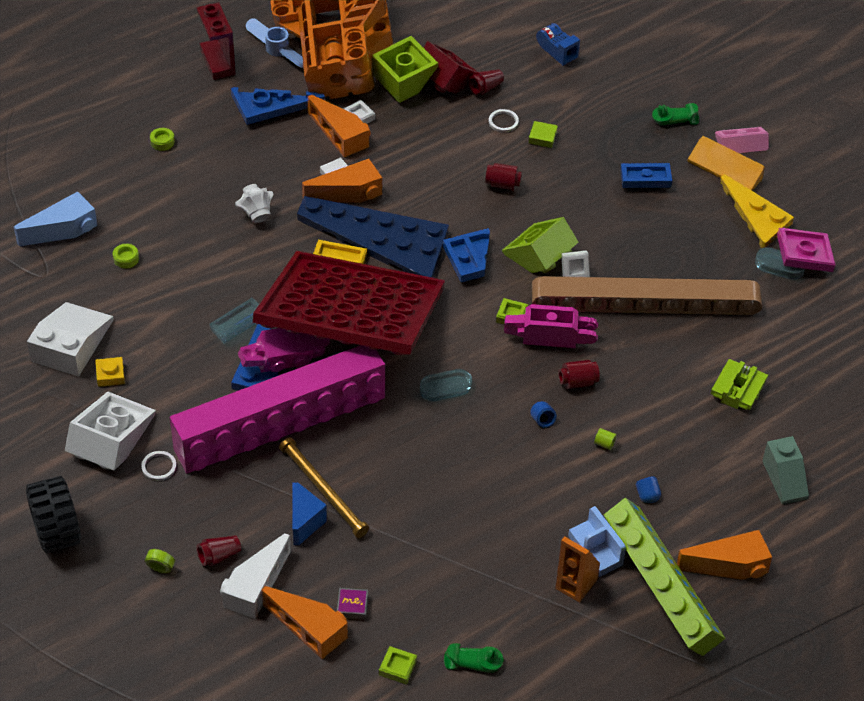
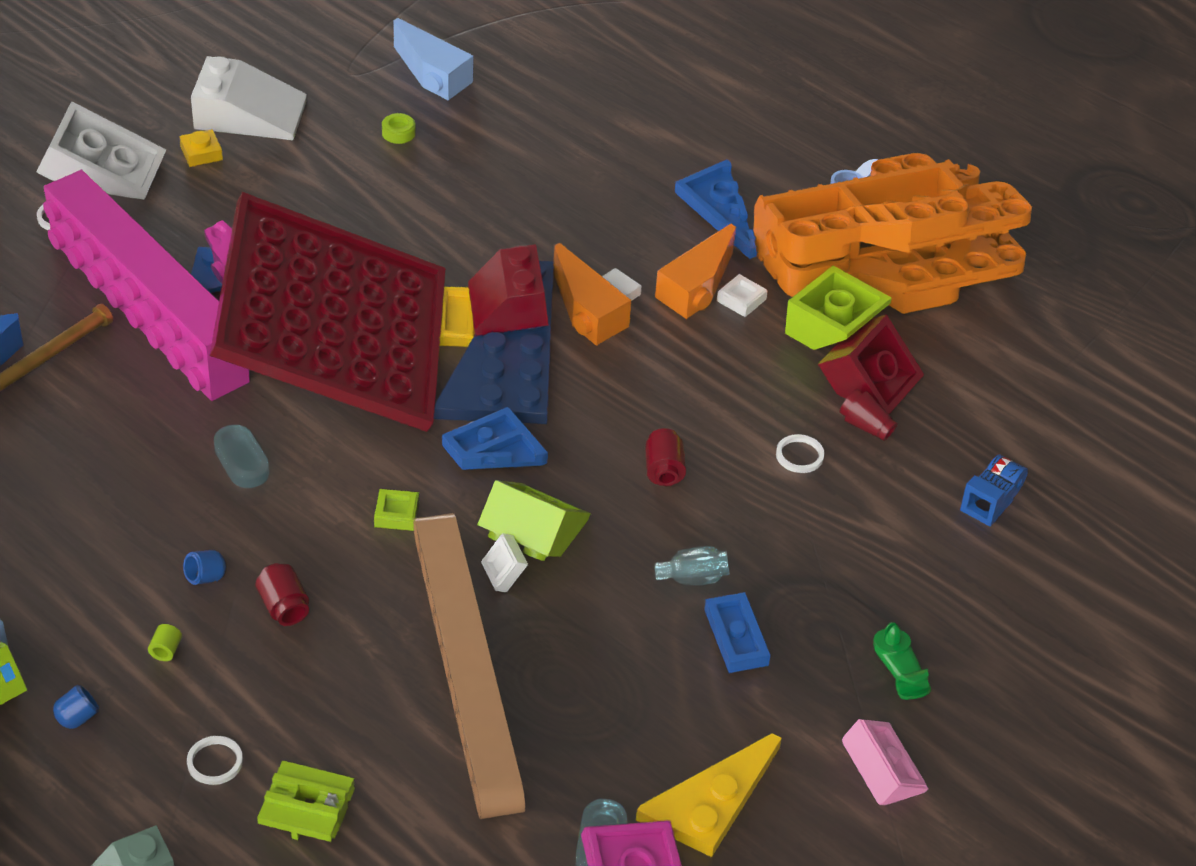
camera: 75 degrees right, 5 degrees down
lime tile [150,128,175,151] -> none
dark red panel [196,2,236,80] -> none
white rock [235,184,273,223] -> none
dark pink hinge [504,304,598,348] -> none
lime tile [529,121,558,148] -> none
light orange slope [688,136,765,191] -> none
none -> white piece [187,736,243,785]
none -> dark red slope [468,244,549,336]
none -> clear light blue plant [654,546,729,586]

